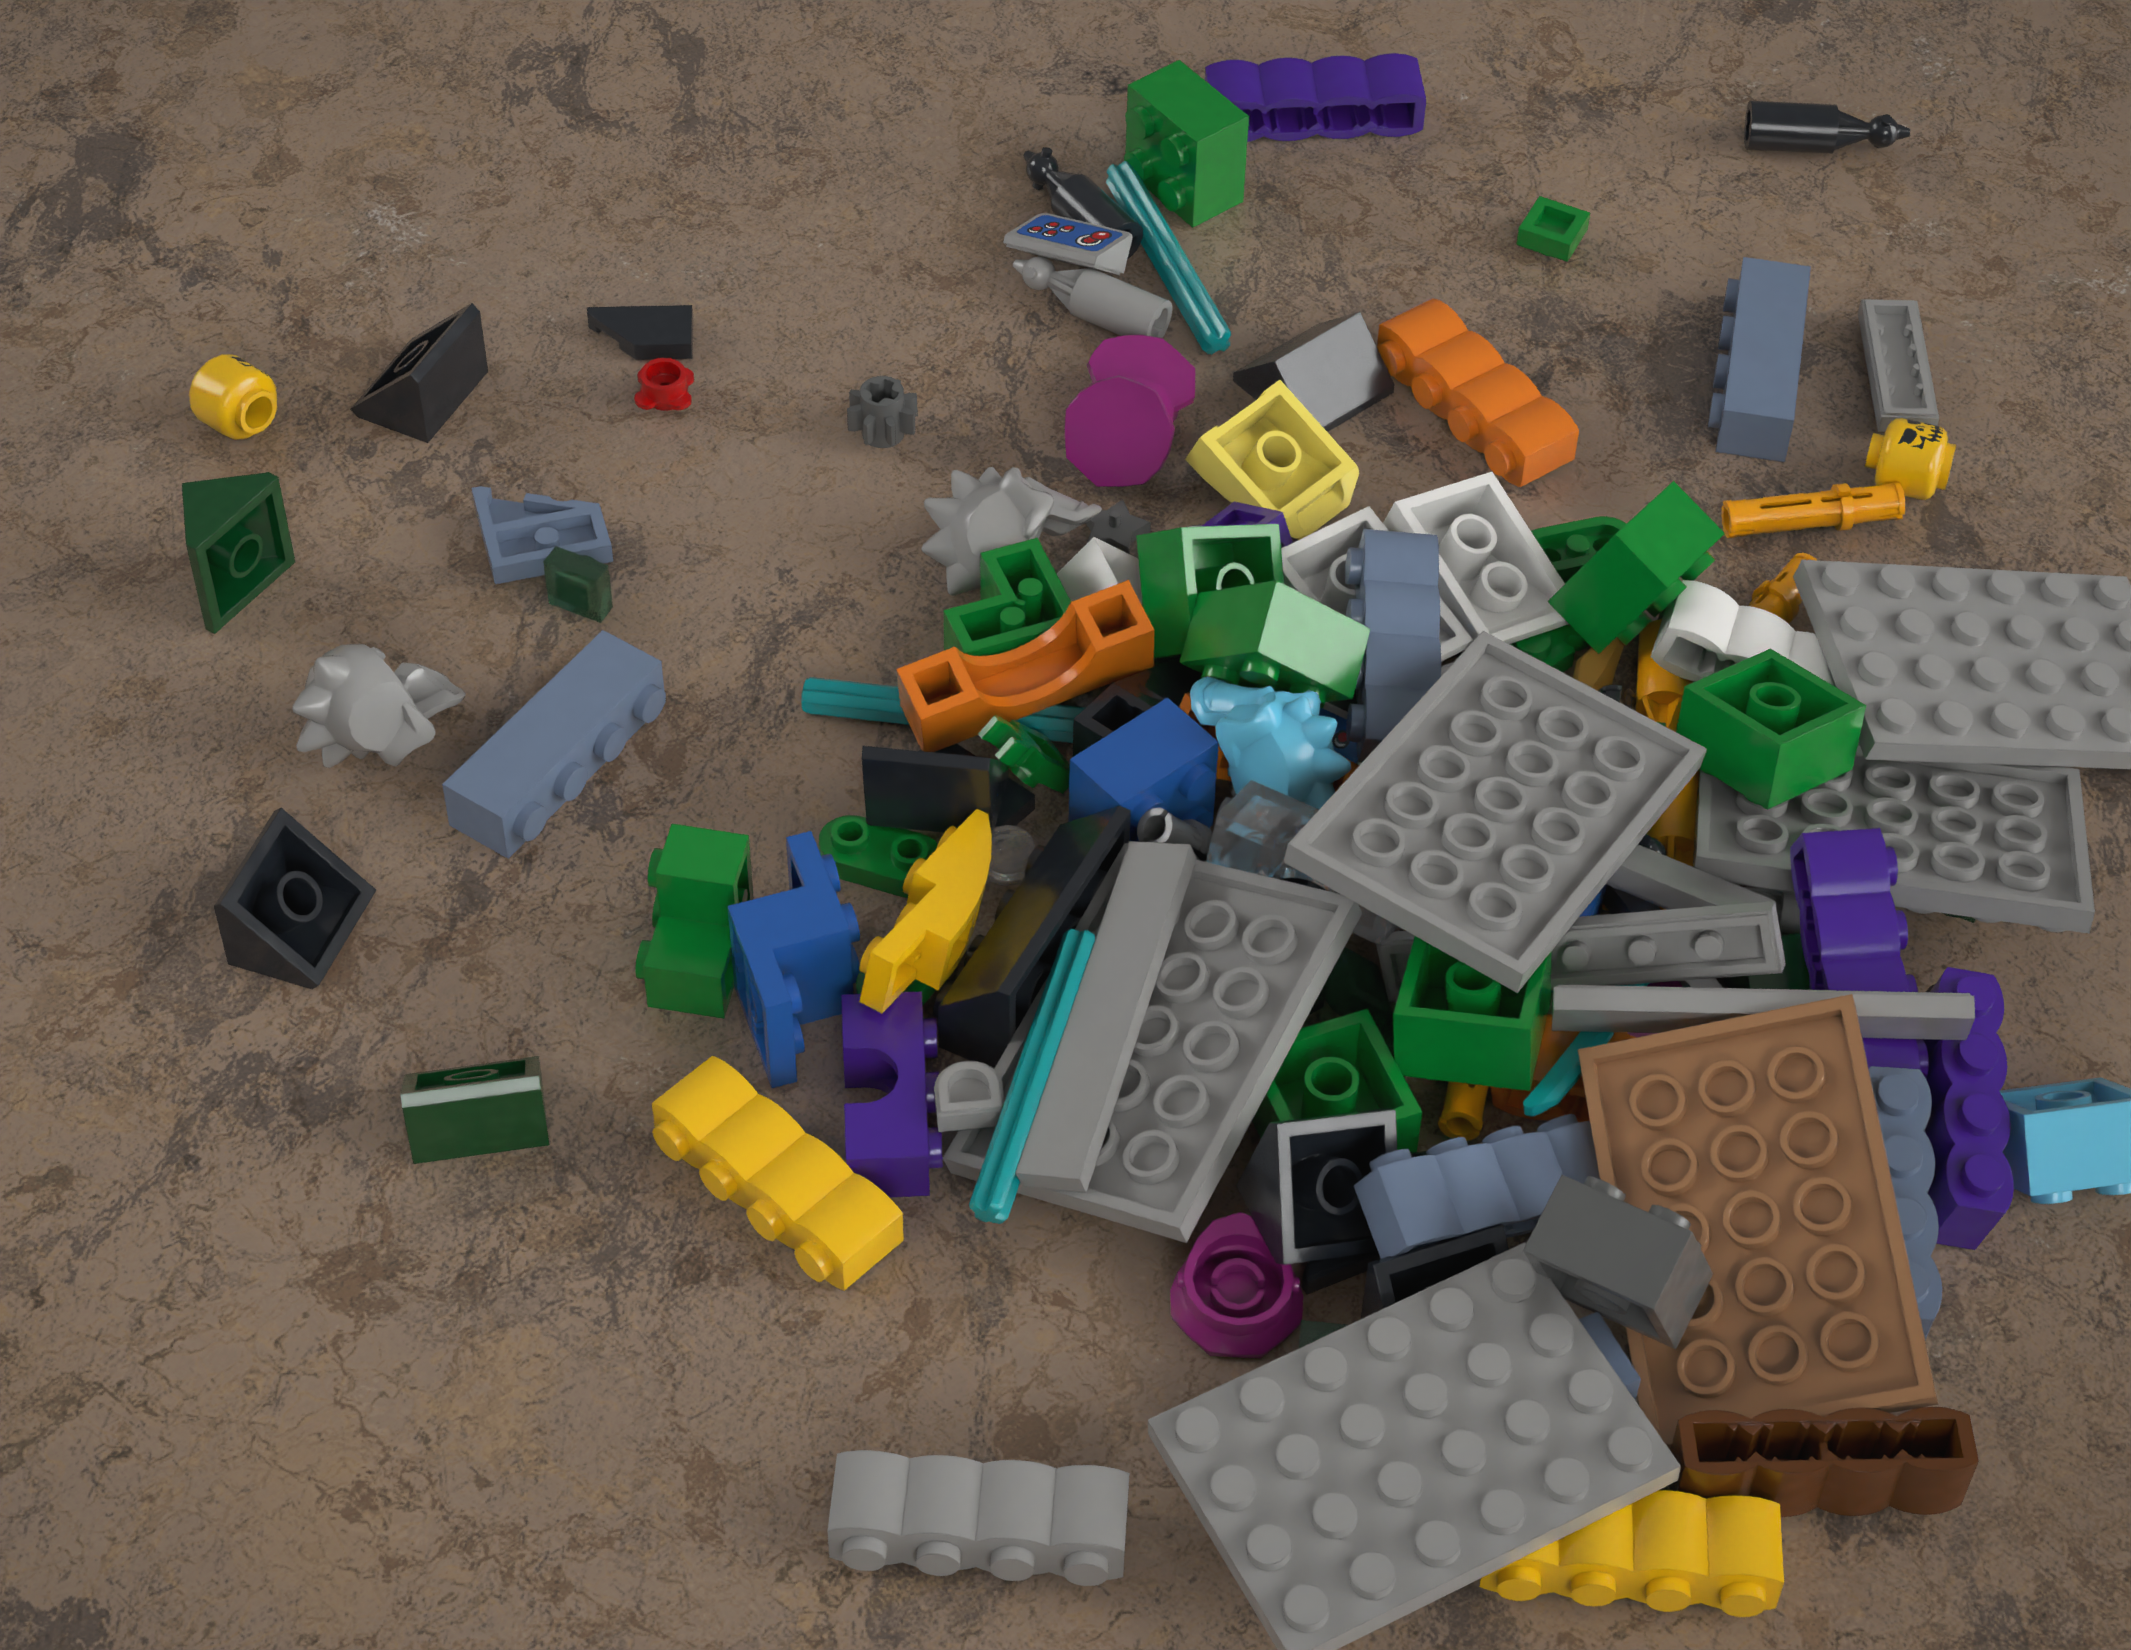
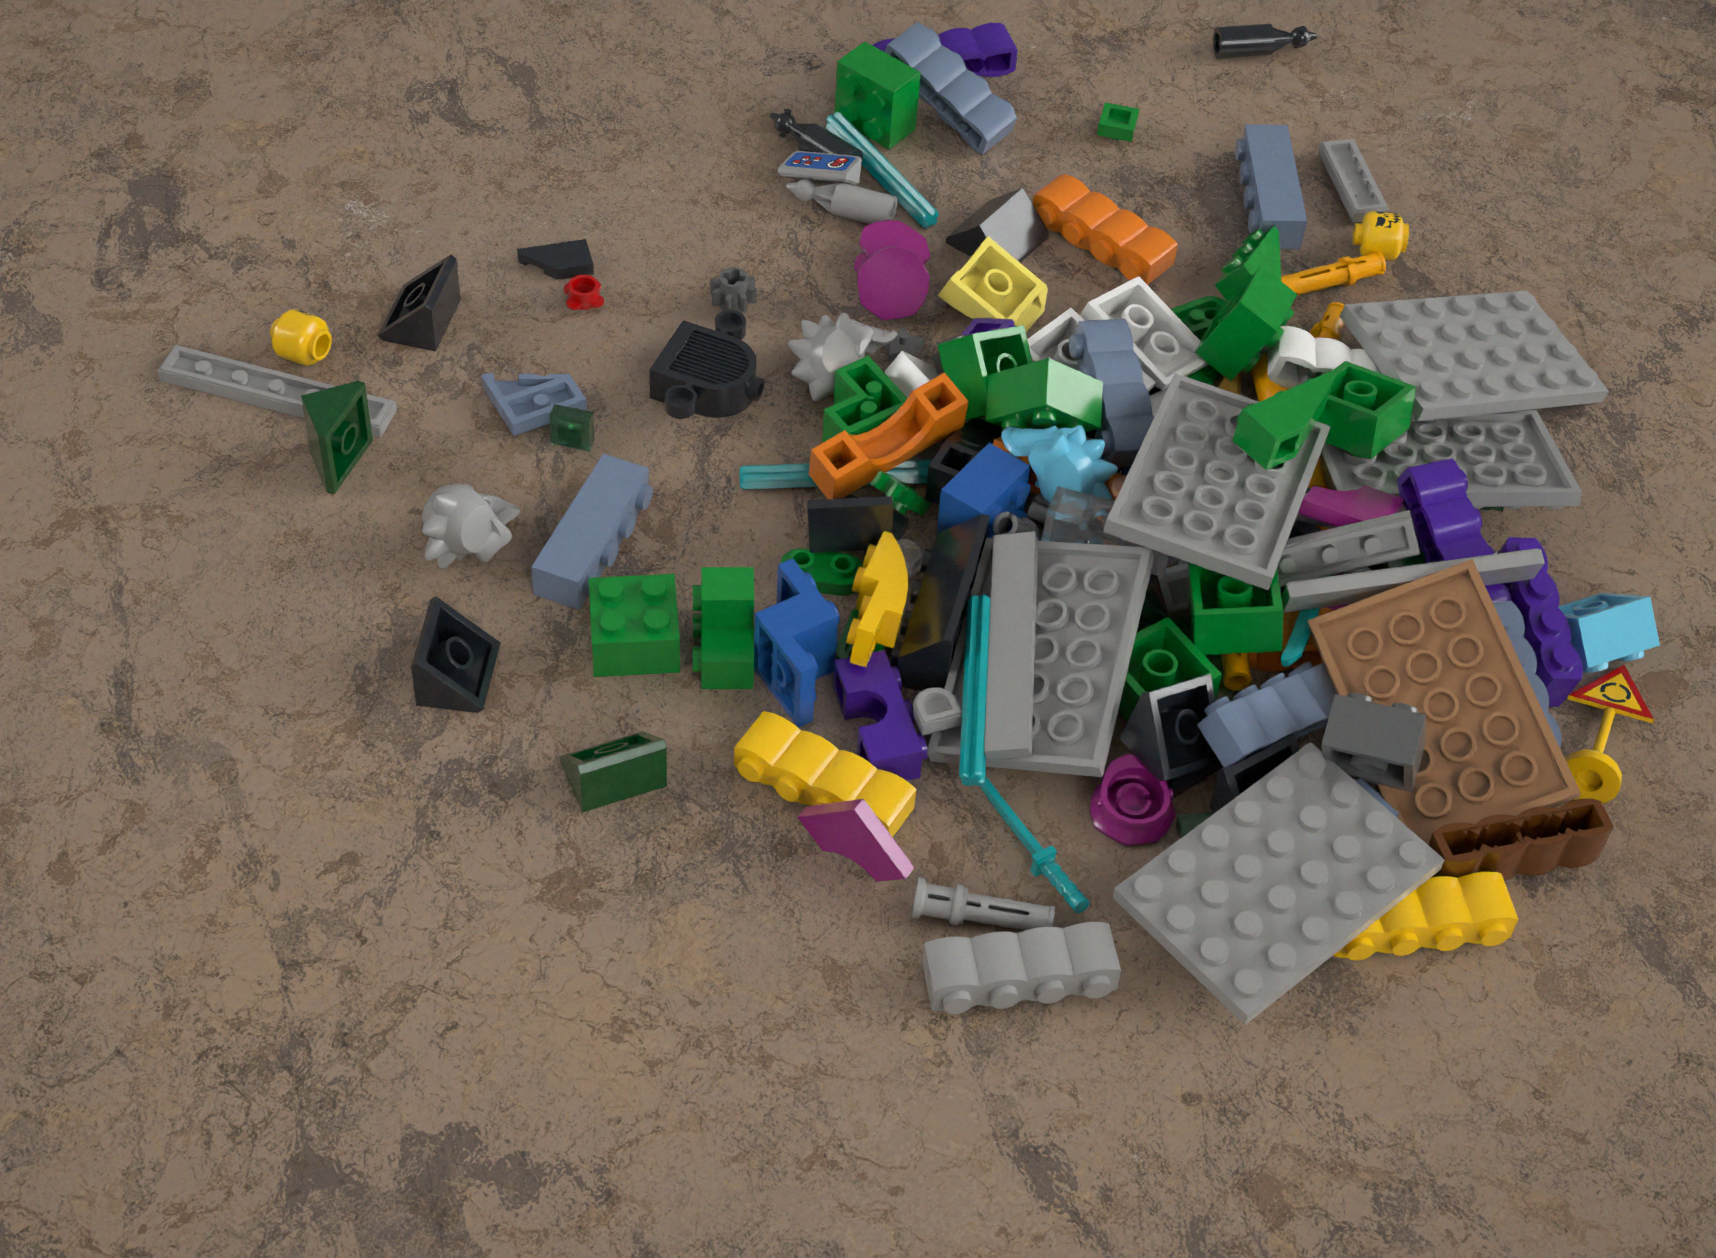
camera: 15 degrees left, 0 degrees up
none -> light grey tile [158,345,397,438]
none -> green brick [588,574,680,677]
none -> black piece [649,310,765,419]
none -> magenta tile [797,799,914,882]
none -> sand blue brick [885,22,1017,155]
none -> light grey pin [911,877,1055,930]
none -> teal sword [980,777,1090,914]
none -> green slope [1215,225,1281,302]
none -> green slope [1232,371,1336,470]
none -> magenta tile [1299,485,1404,527]
none -> yellow piece [1565,665,1654,804]

